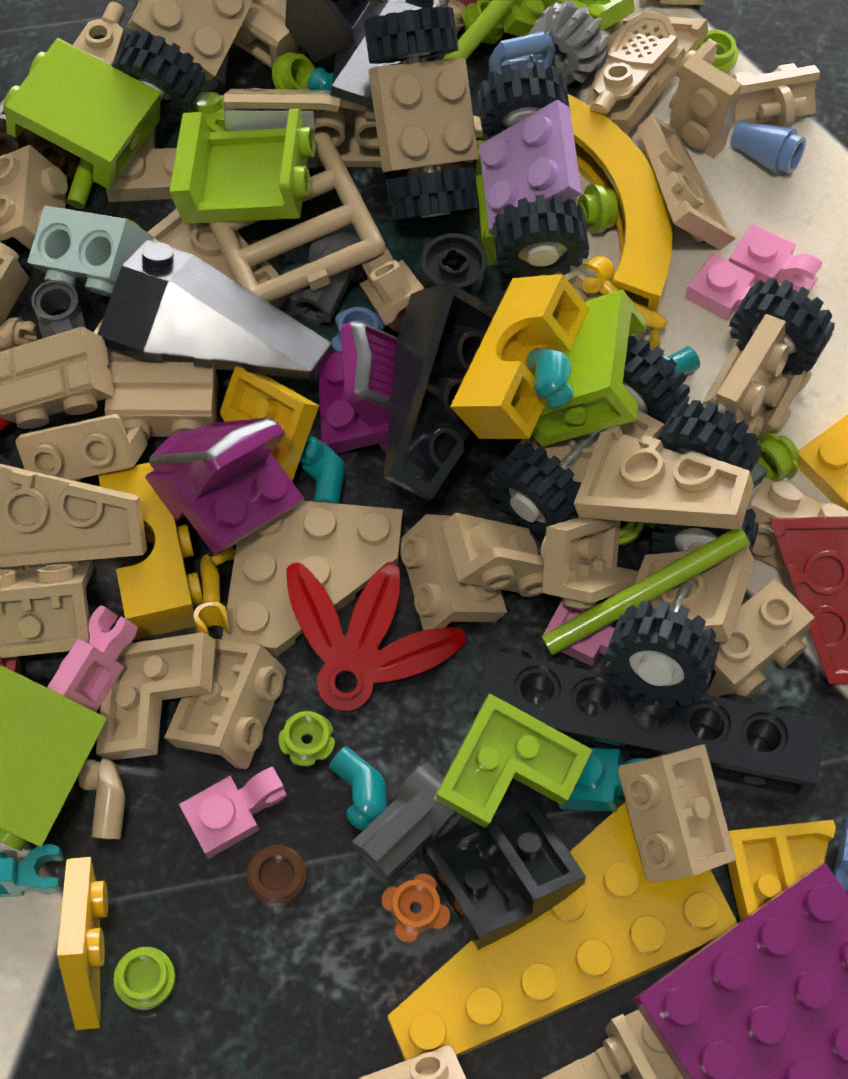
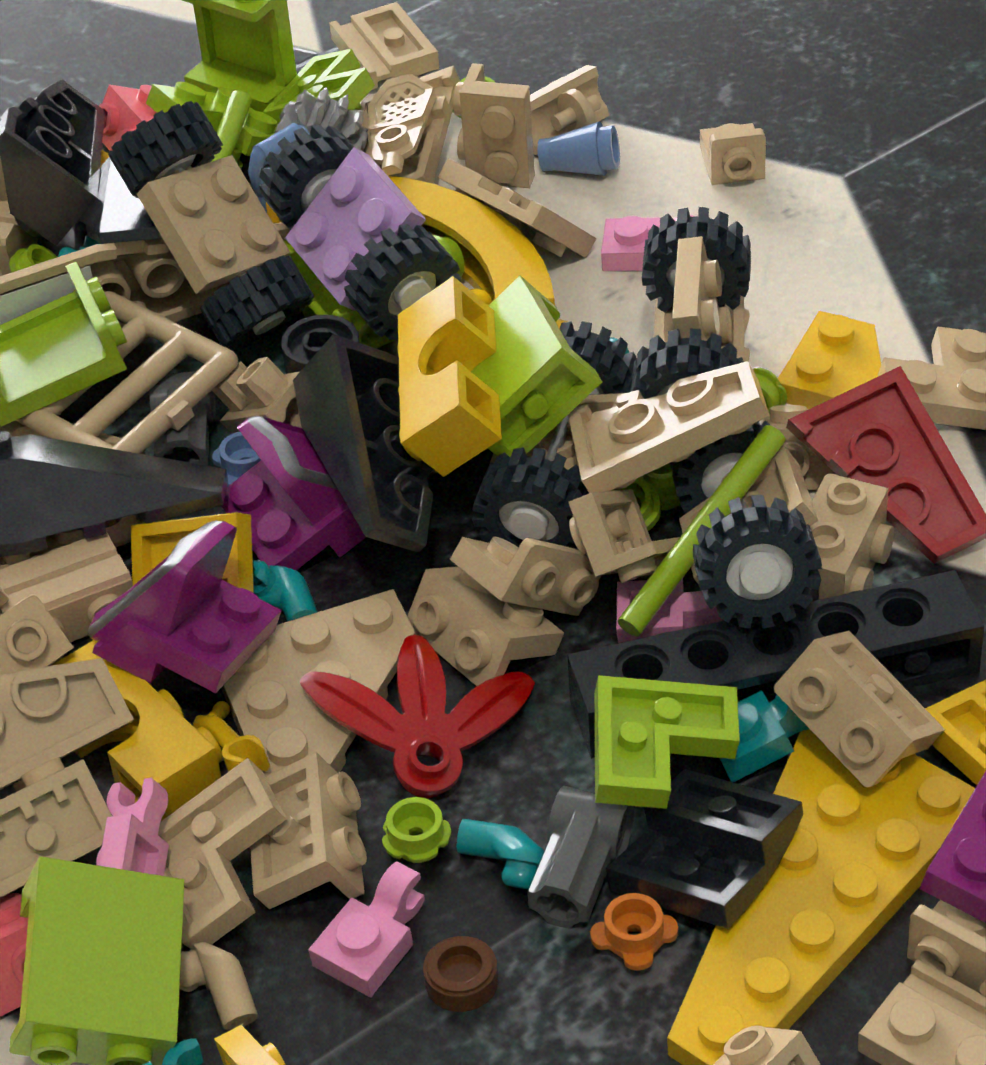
camera: 20 degrees left, 20 degrees down
teal arm [526,348,574,409] -> none
bright pink plate [685,253,755,320] -> none

